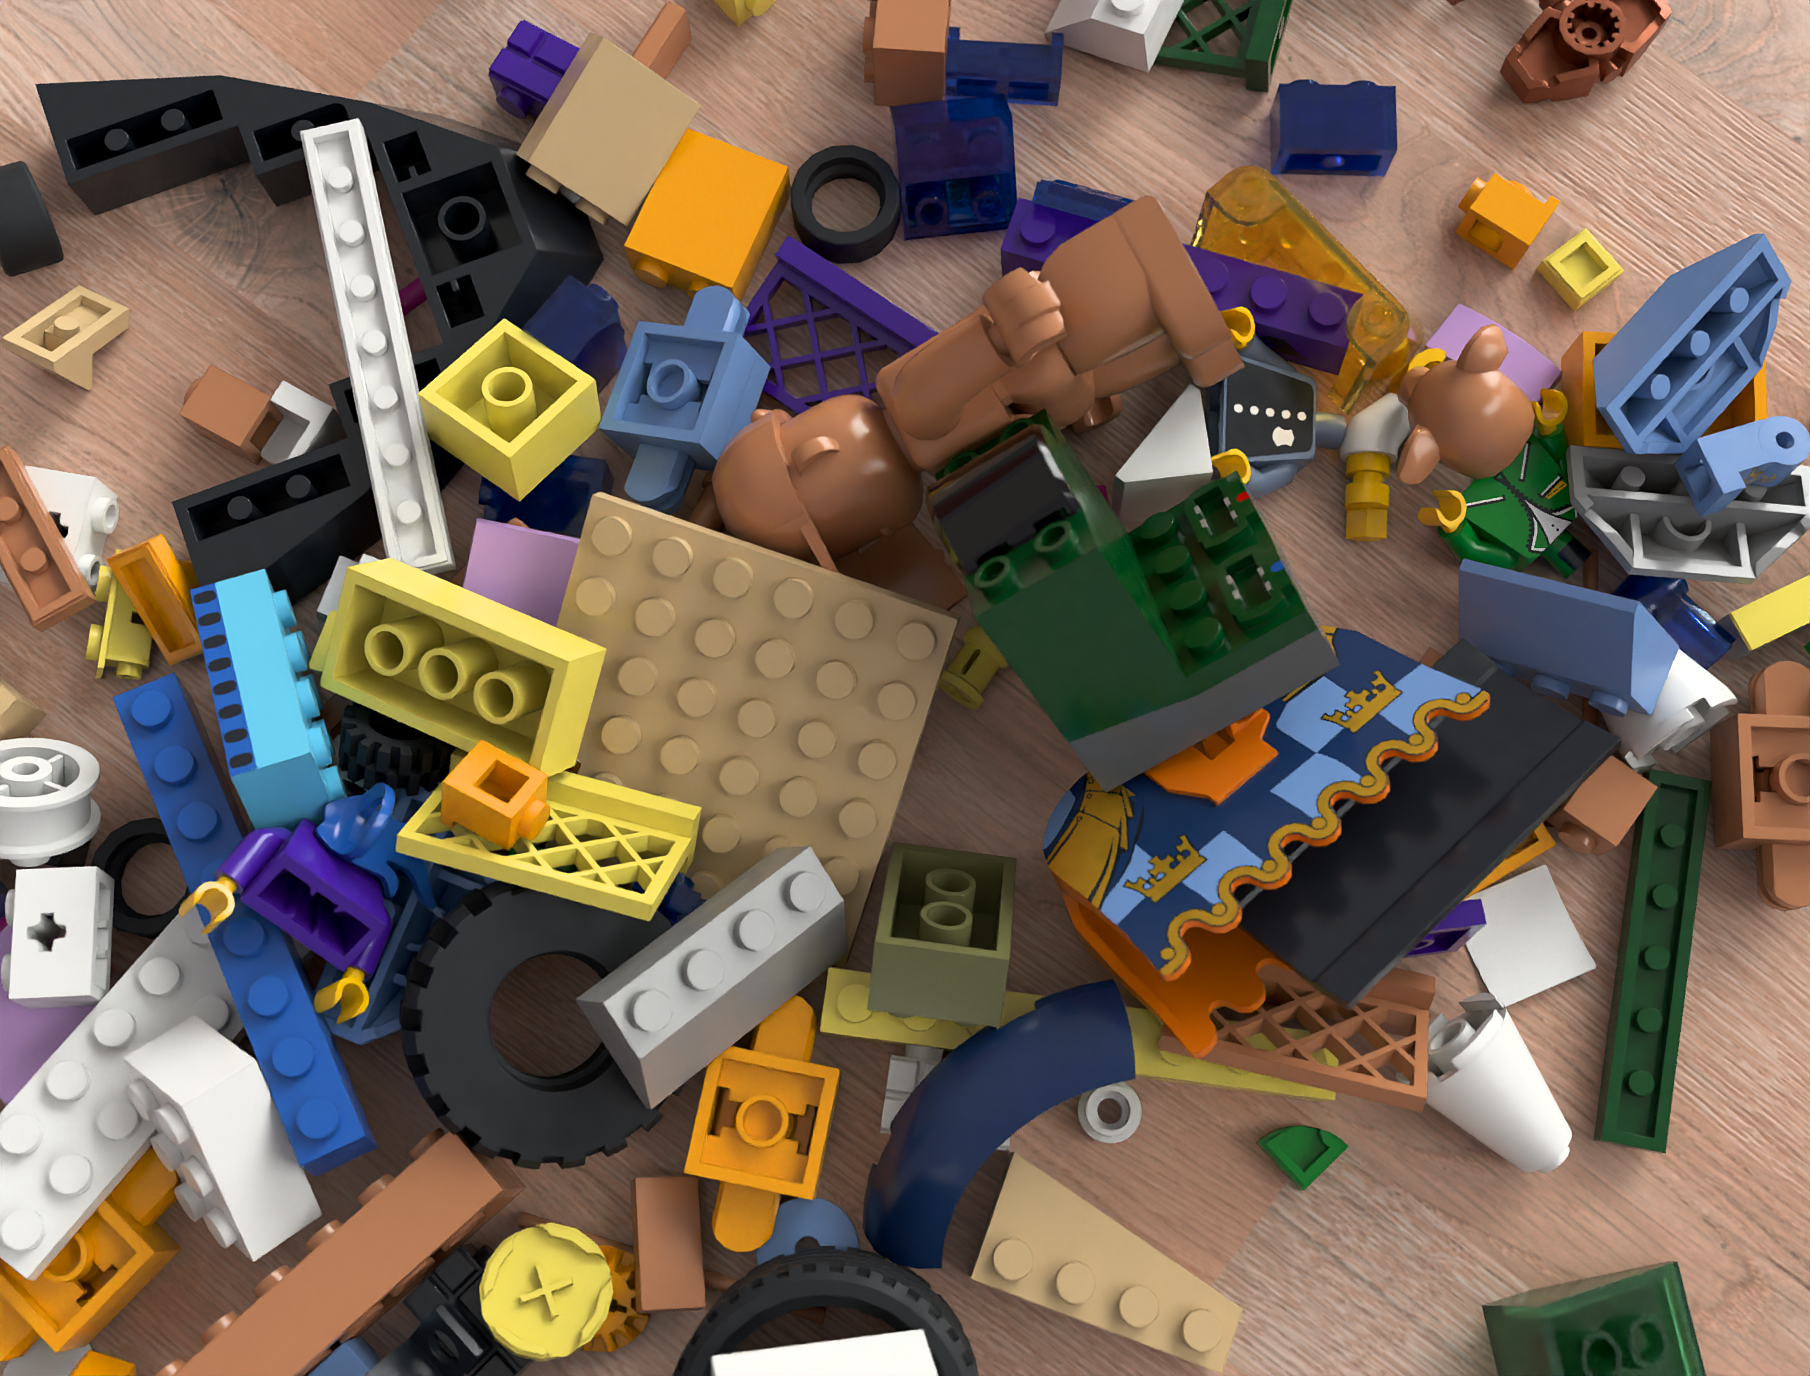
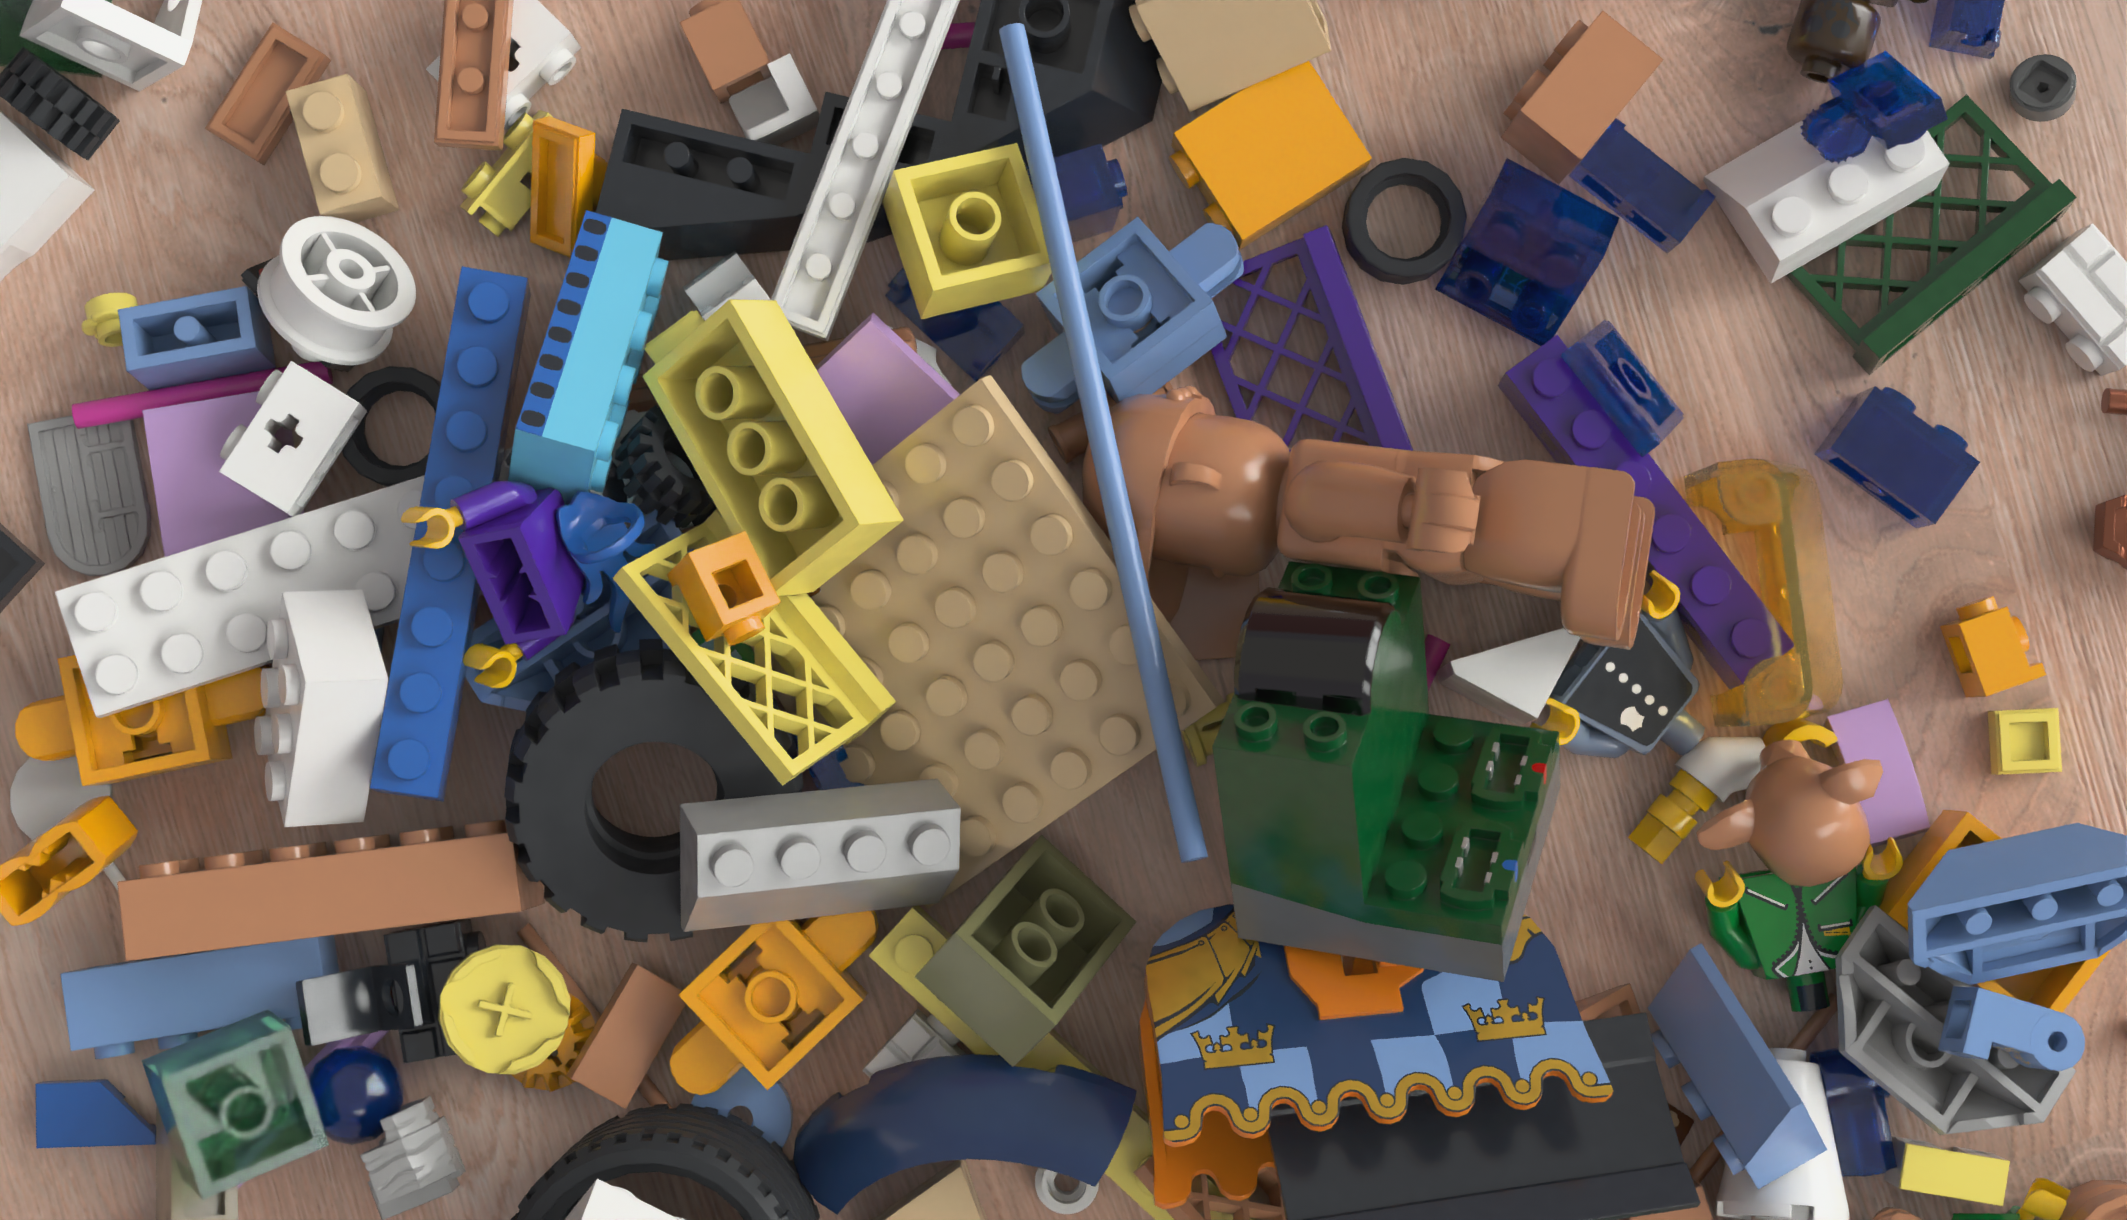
camera: 35 degrees right, 10 degrees up
none -> medium blue piece [999,23,1208,863]

